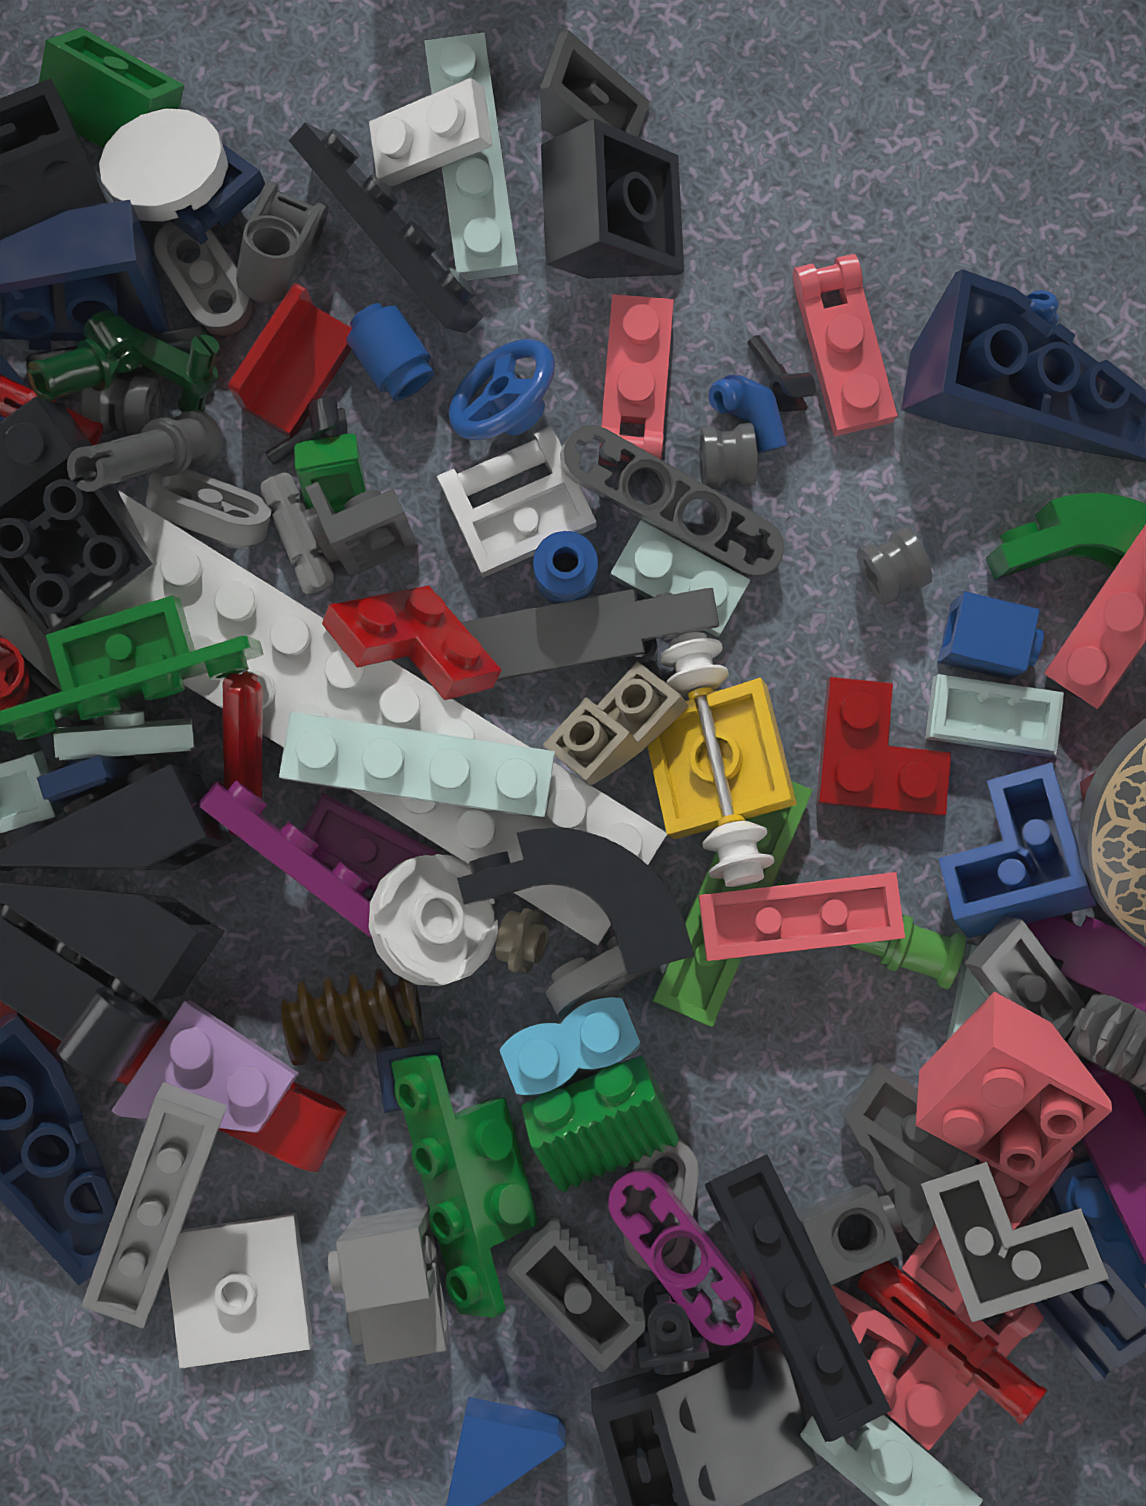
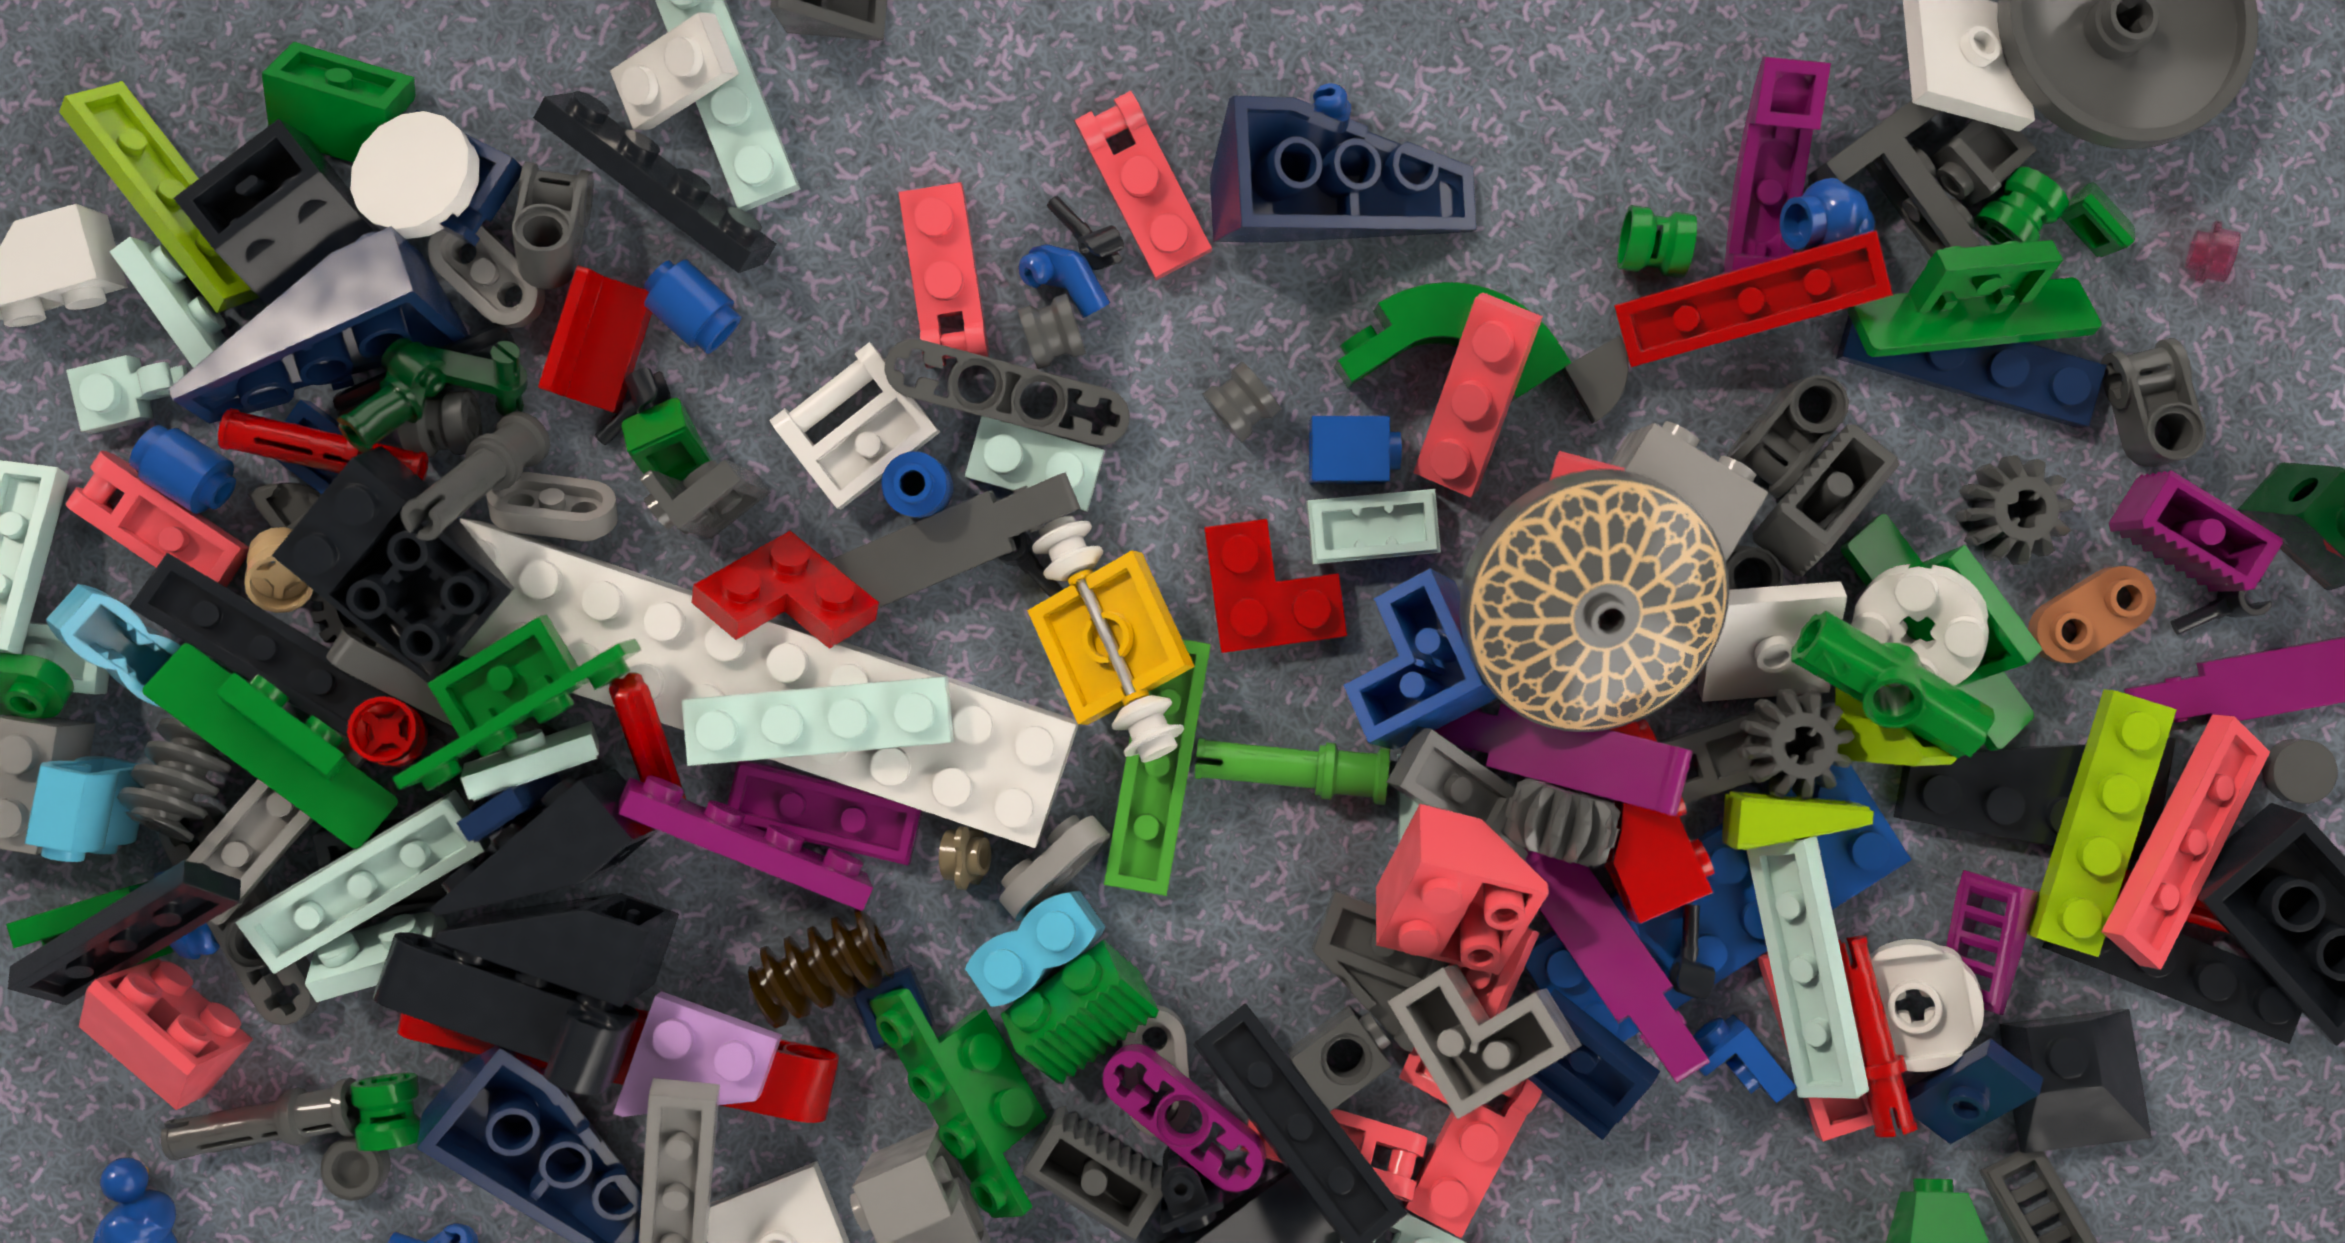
camera: 15 degrees left, 5 degrees up
light grey axle [260,473,334,594] -> none
white tile [369,854,498,986] -> none
blue piece [449,339,555,440] -> none
black arch [457,828,694,975] -> none
black slope [541,118,684,279] -> none
dark tan slope [543,661,688,786] -> none
coral plate [698,872,905,961] -> none
red pin [857,1260,1048,1426] -> none

